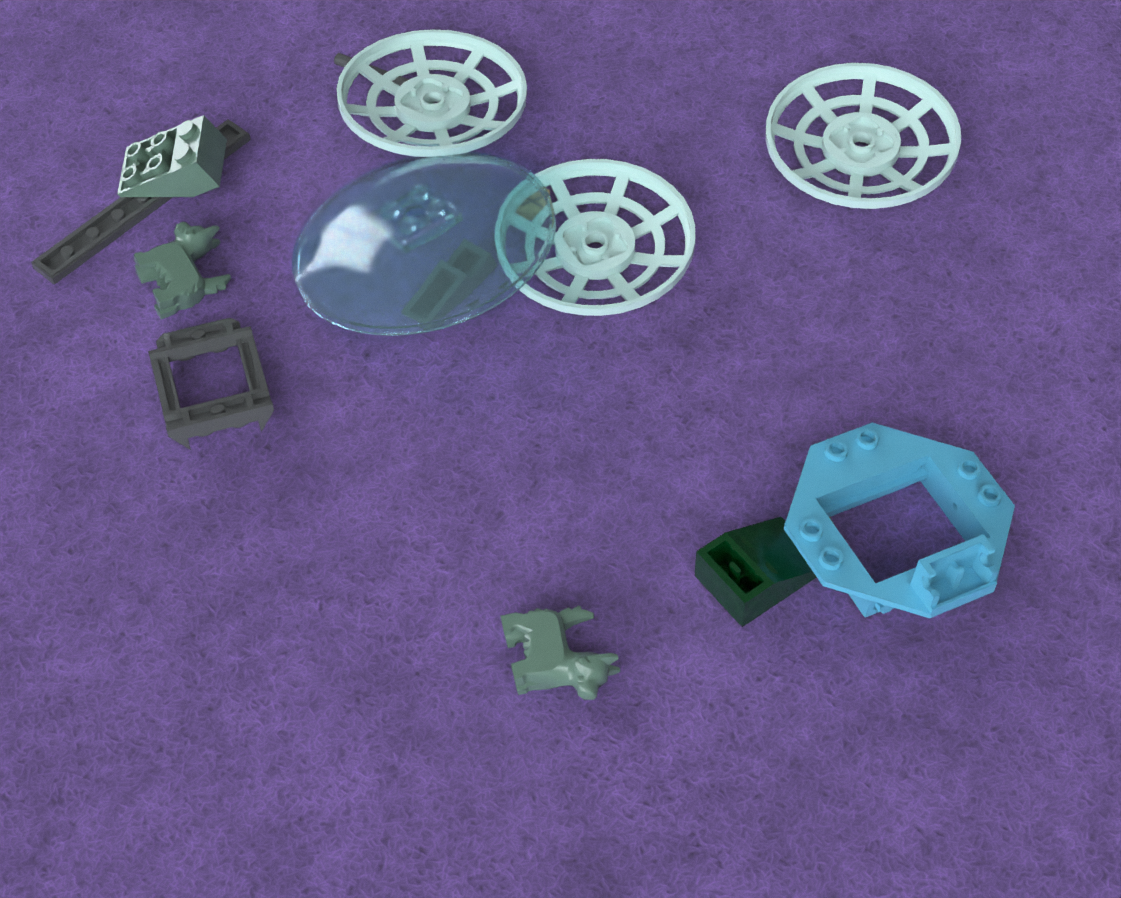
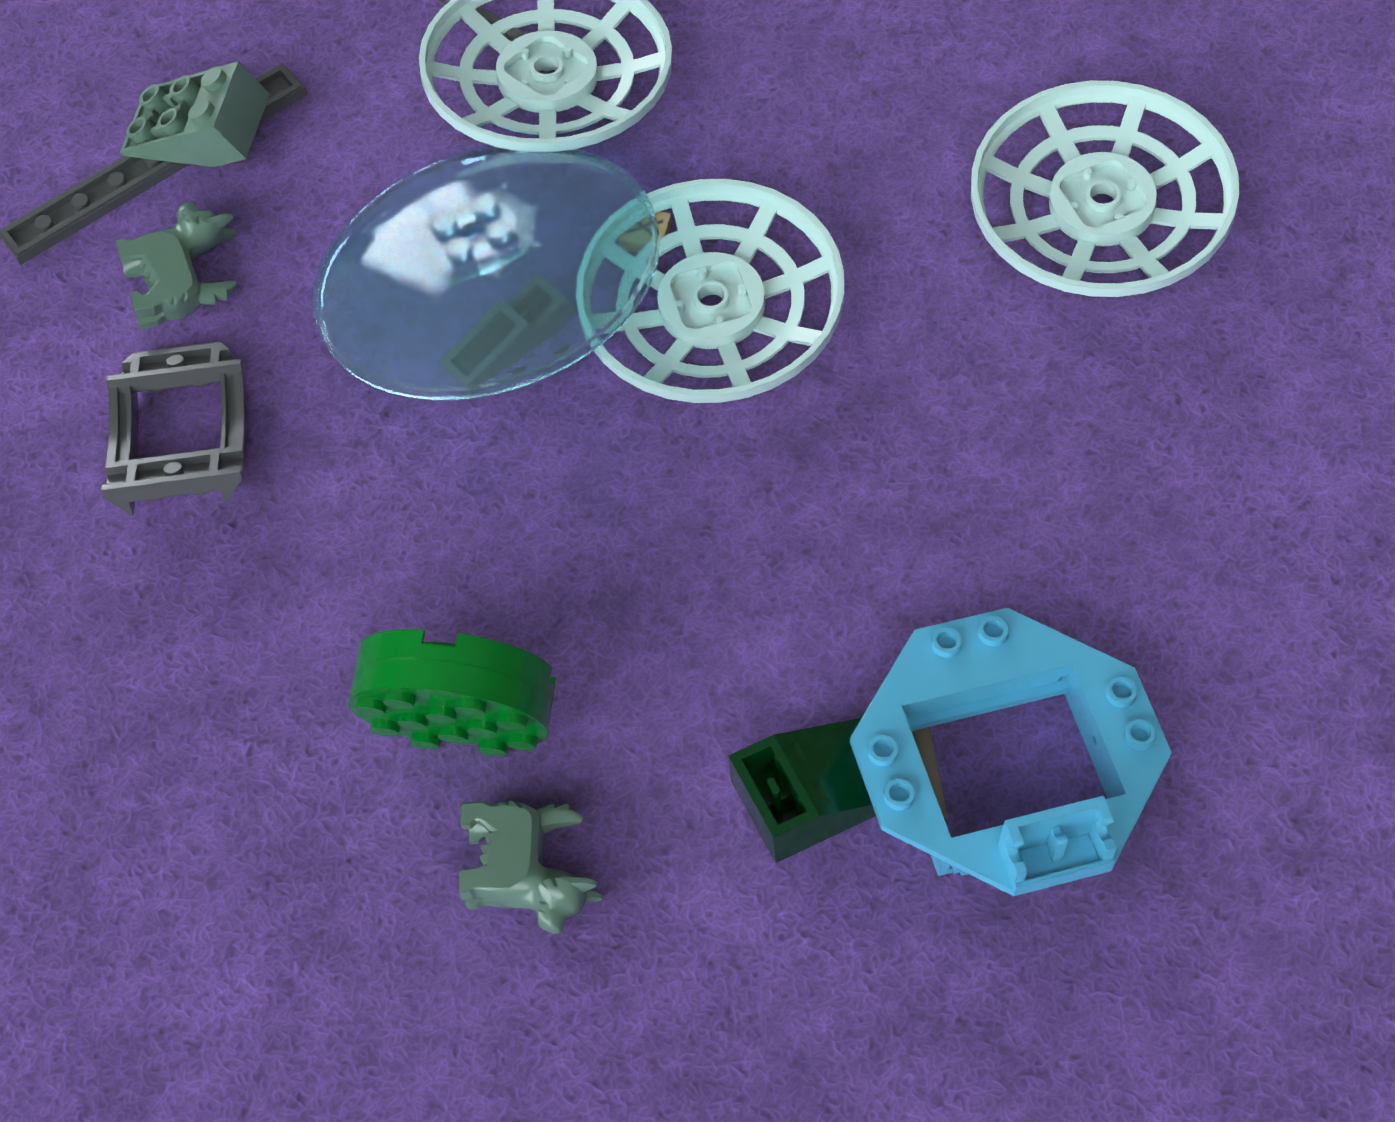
camera: 15 degrees right, 5 degrees up
none -> green piece [349,629,556,756]

